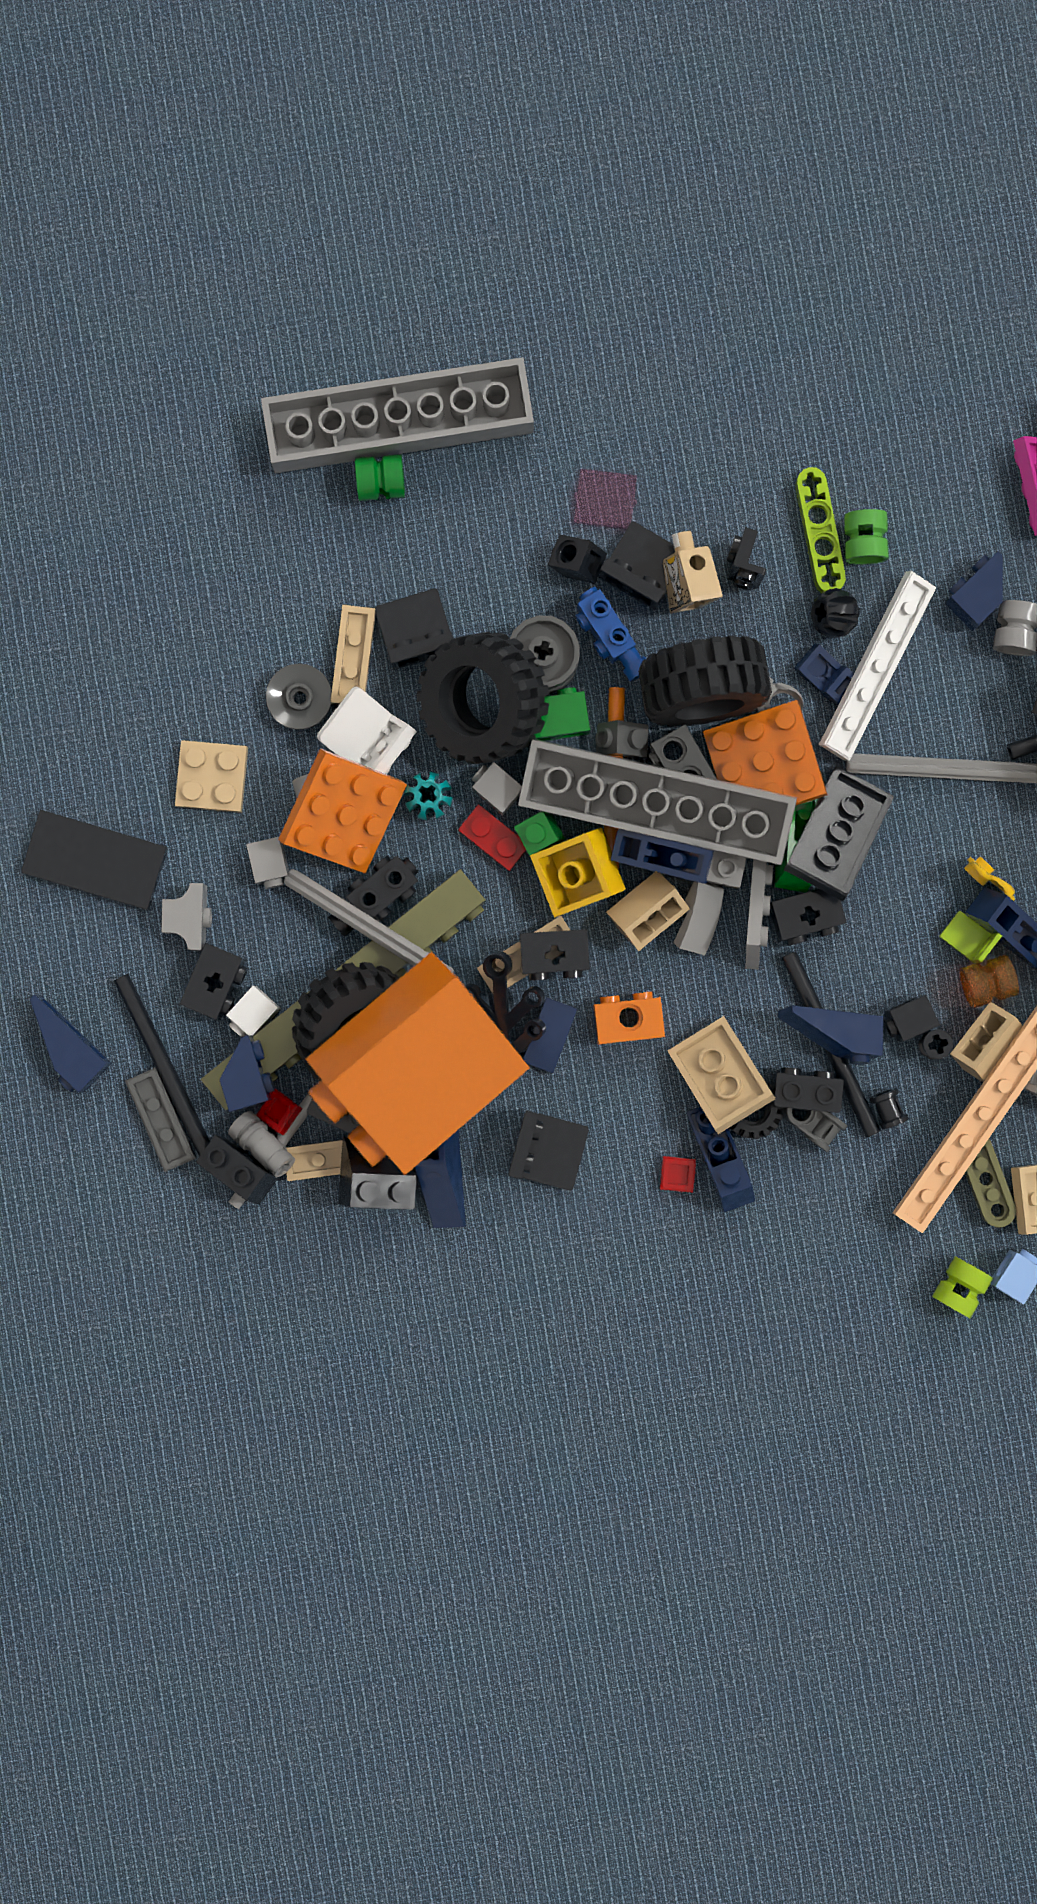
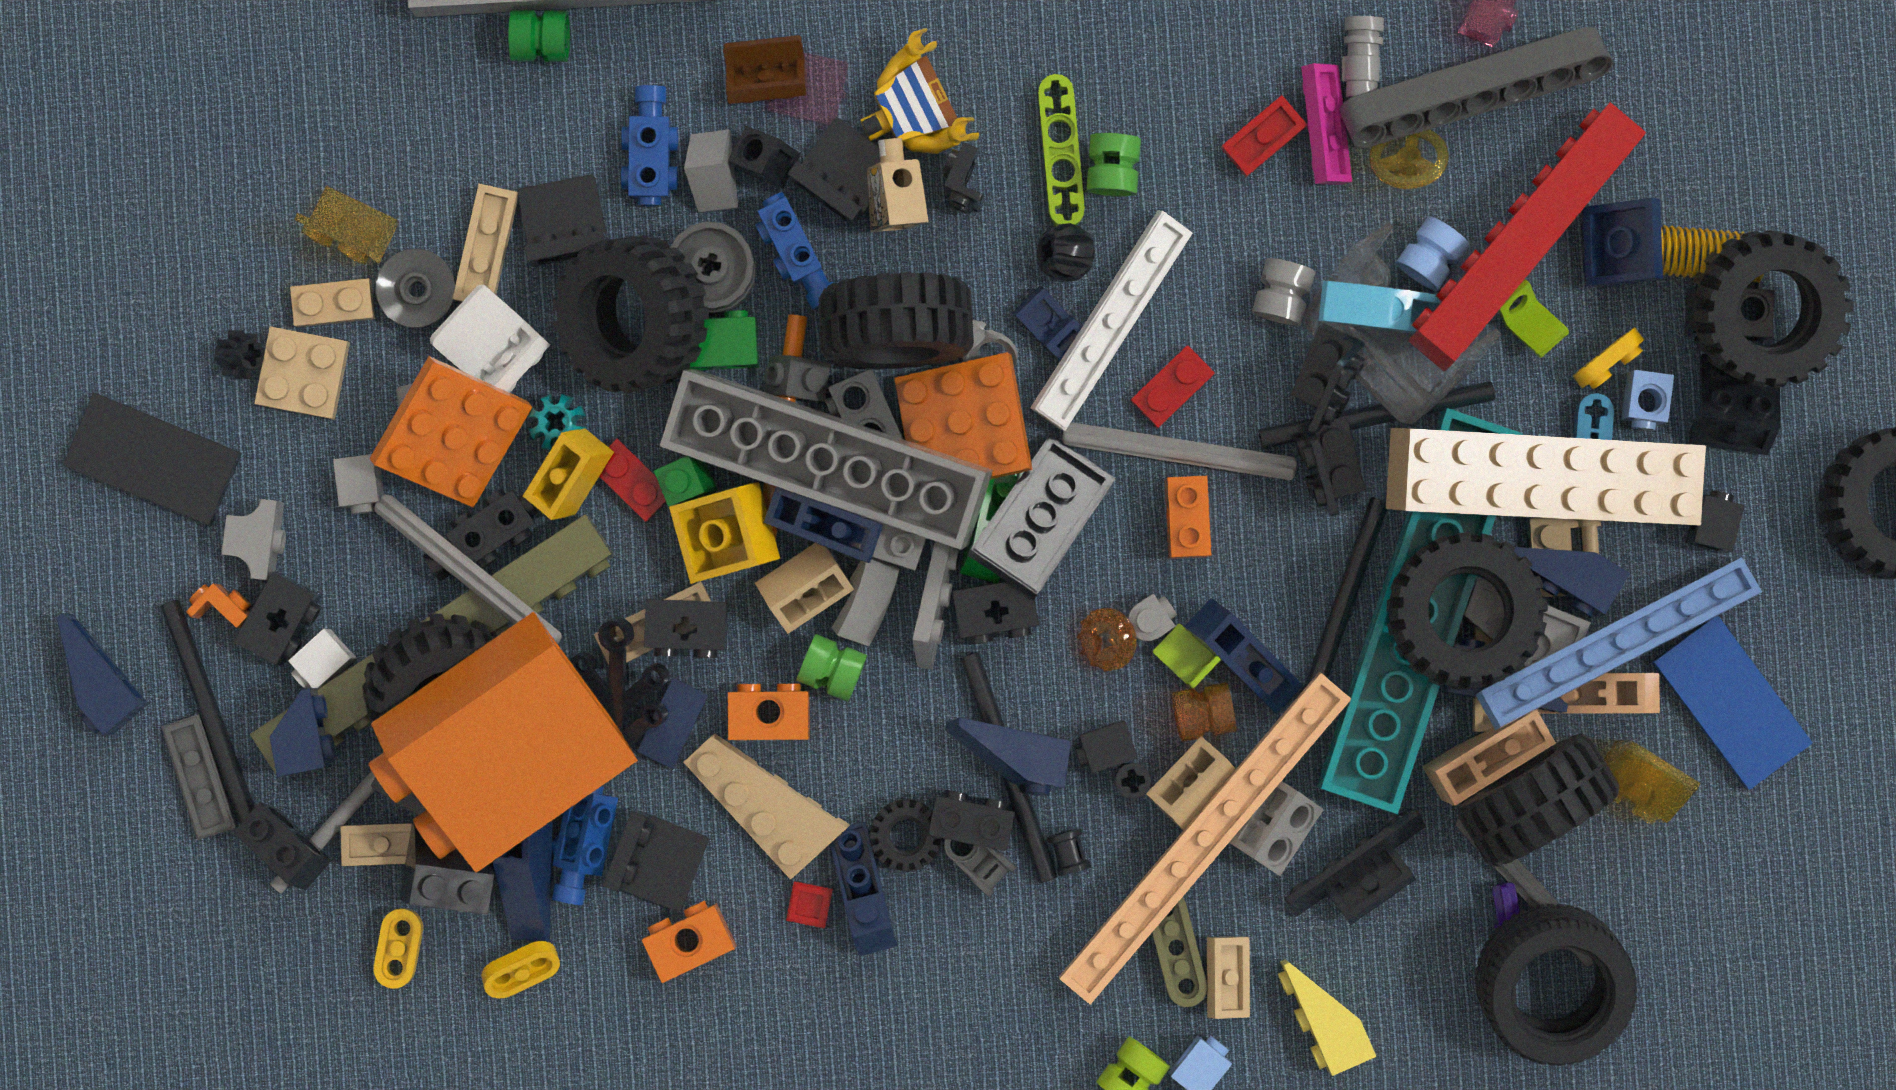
camera: 10 degrees right, 0 degrees up
light grey axle [228,1111,295,1177] -> none
red tile [256,1089,303,1135] -> none
light grey brick [472,762,522,816] -> none
tan plate [668,1016,775,1134] -> none
dark blue slope [945,551,1003,631] -> none
yellow plate [964,856,1015,901] -> none
none -> orange bracket [186,583,251,628]
none -> black gear [214,330,265,379]
none -> tan plate [290,278,375,328]
none -> clear yellow bracket [294,186,399,265]
none -> yellow plate [374,908,423,989]
none -> yellow plate [481,941,560,999]
none -> yellow brick [523,428,614,520]
none -> blue brick [552,786,618,905]
none -> blue brick [621,85,679,207]
none -> orange brick [642,900,737,983]
none -> tan wing [683,734,850,880]
none -> light grey slope [684,129,738,213]
none -> reddish brown bracket [723,35,807,104]
none -> bright green wheel [796,634,868,702]
none -> torso [860,28,979,154]
none -> clear orange gear [1076,608,1137,672]
none -> light grey plate [1127,593,1177,641]
none -> red plate [1130,345,1215,429]
none -> orange brick [1164,476,1211,559]
none -> red plate [1221,95,1307,178]

